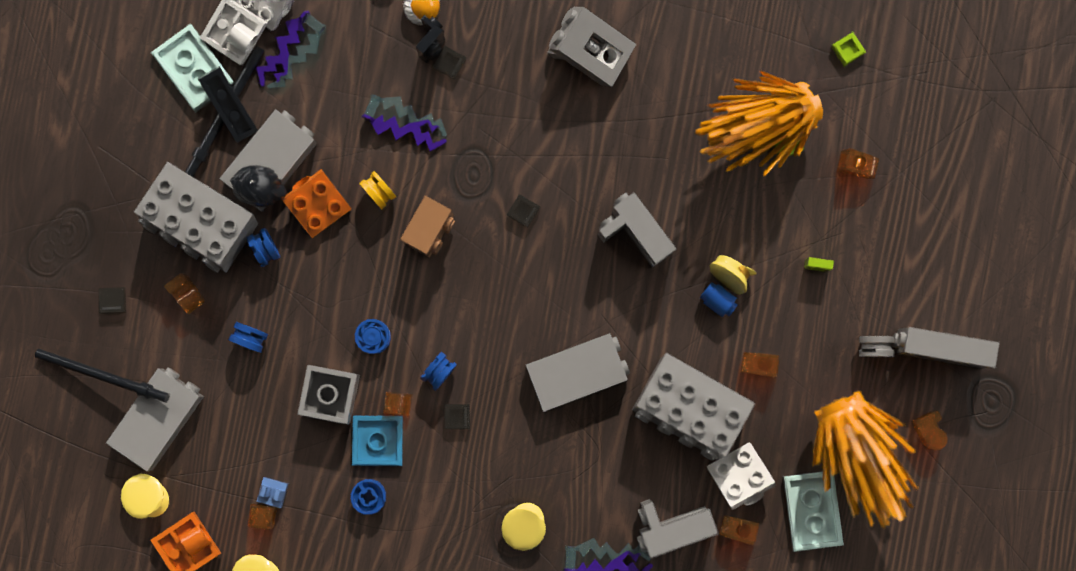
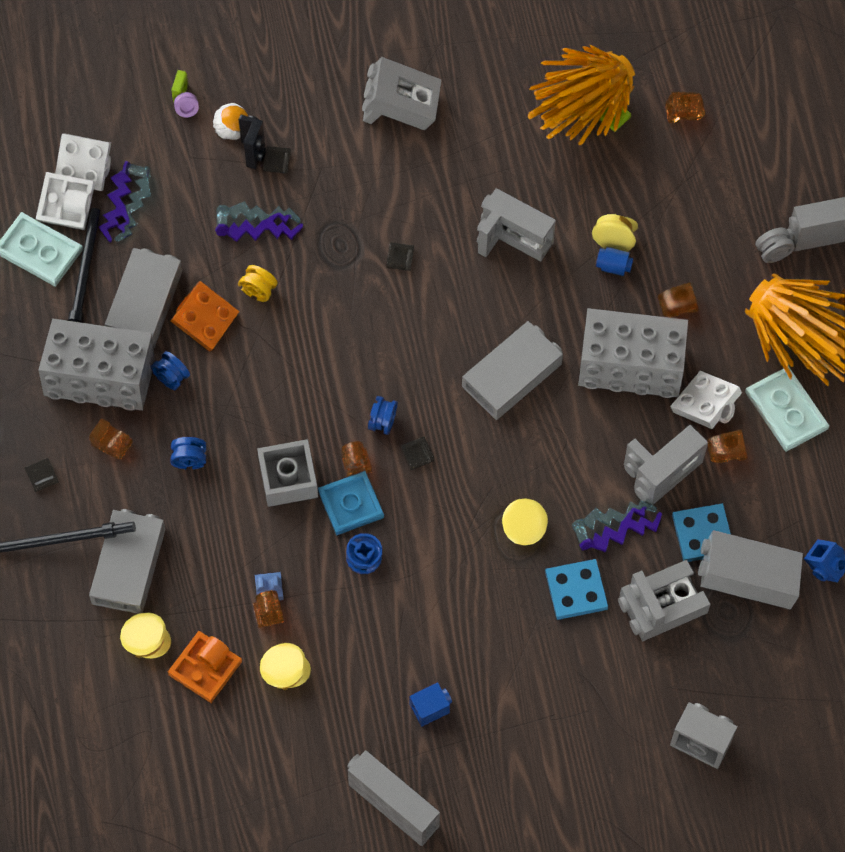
camera: 25 degrees left, 20 degrees down
black hinge [198,66,258,143] -> none
black hair [230,165,286,207] -> none
blue wheel [355,319,391,354] -> none
medium nougat brick [400,196,455,258] -> none
lime tile [804,257,834,272] -> none
lime tile [831,32,866,67] -> none

